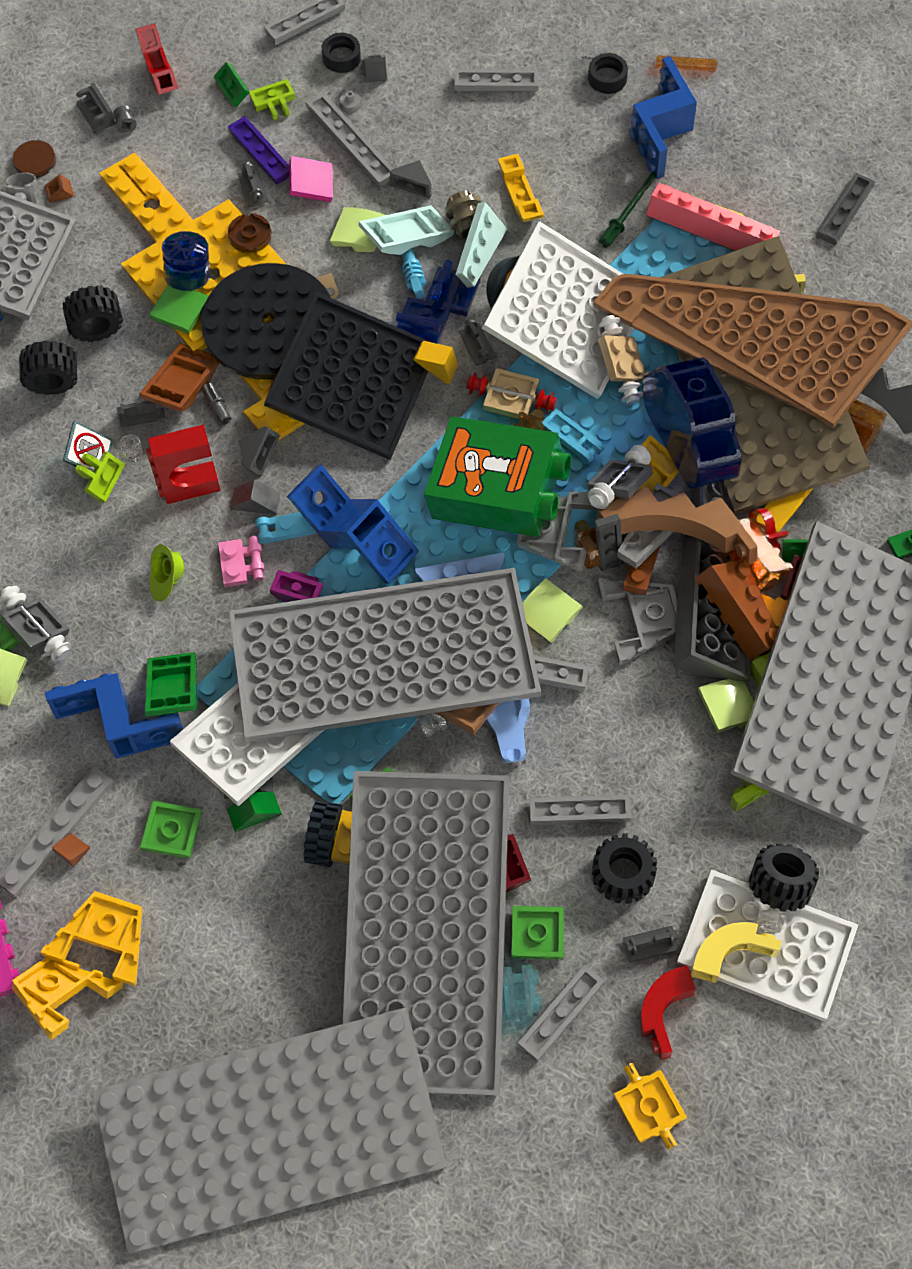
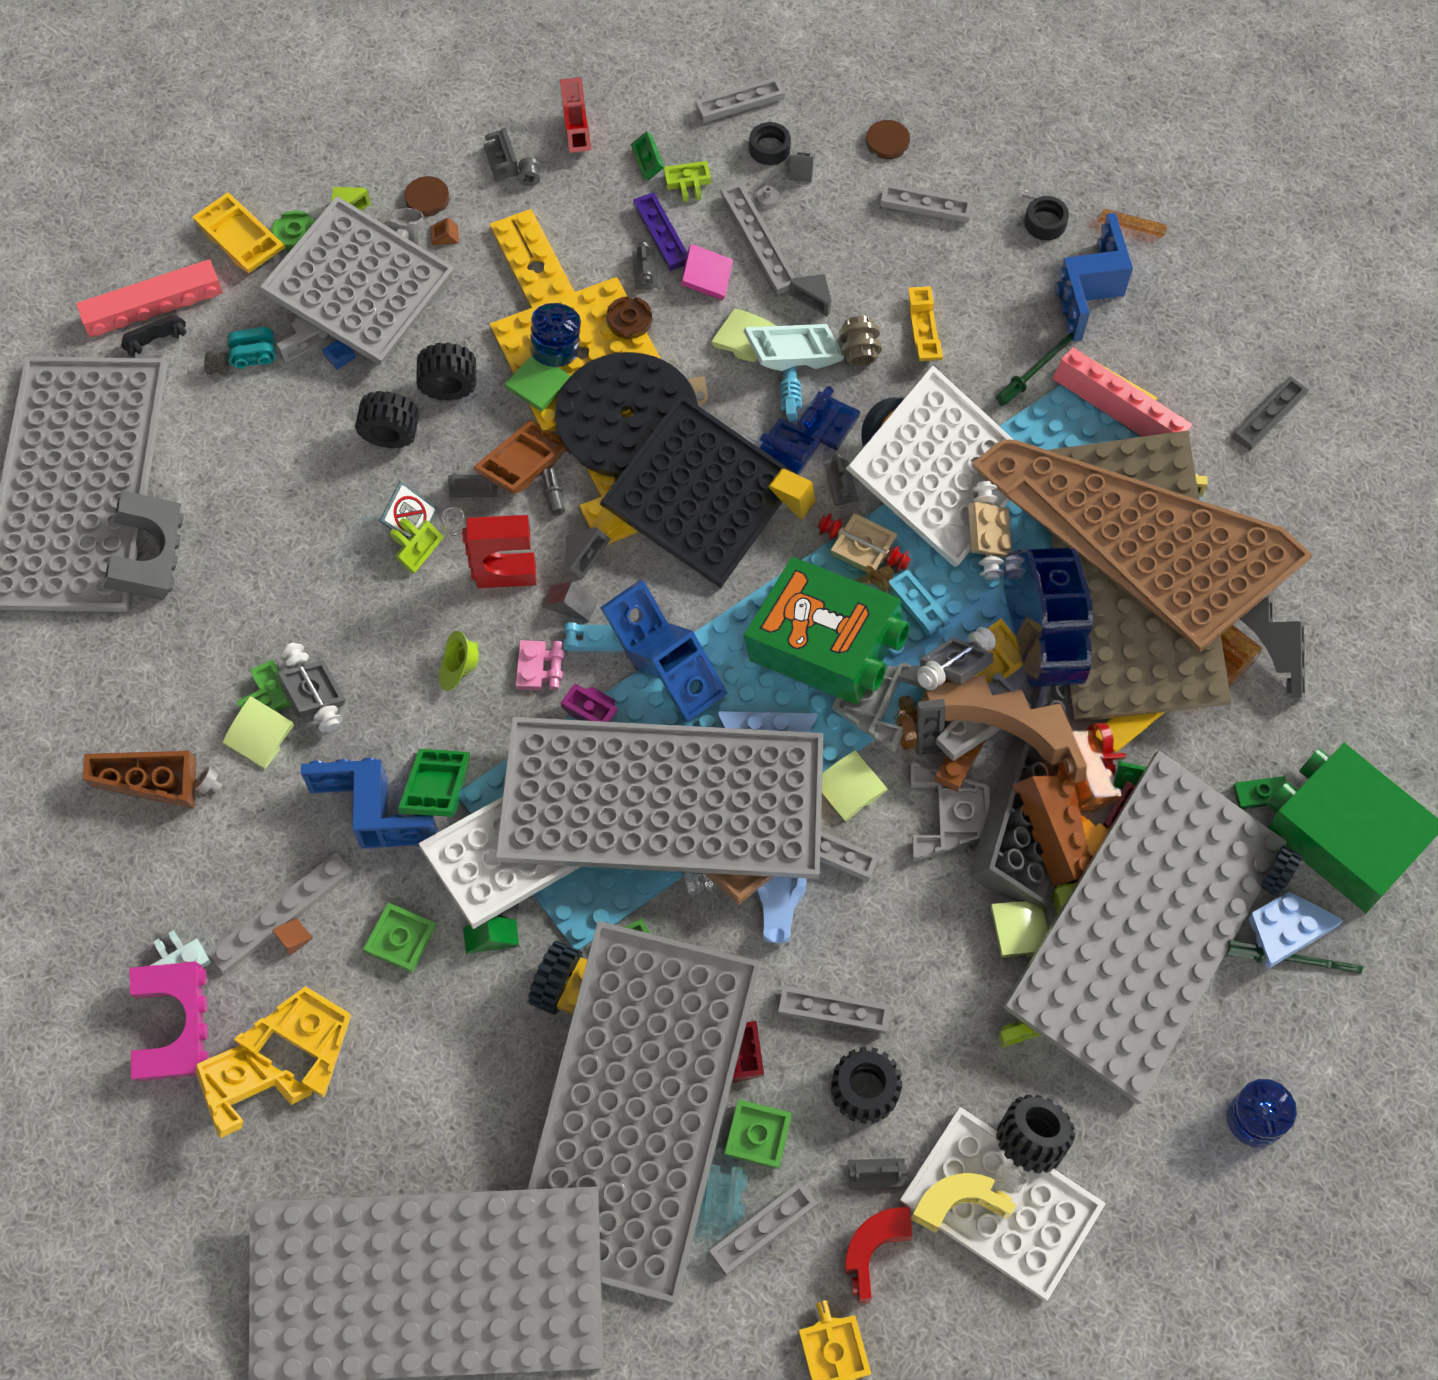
camera: 10 degrees right, 0 degrees up
light aqua wing [456,202,507,288] -> none
none -> reddish brown tile [866,120,910,159]

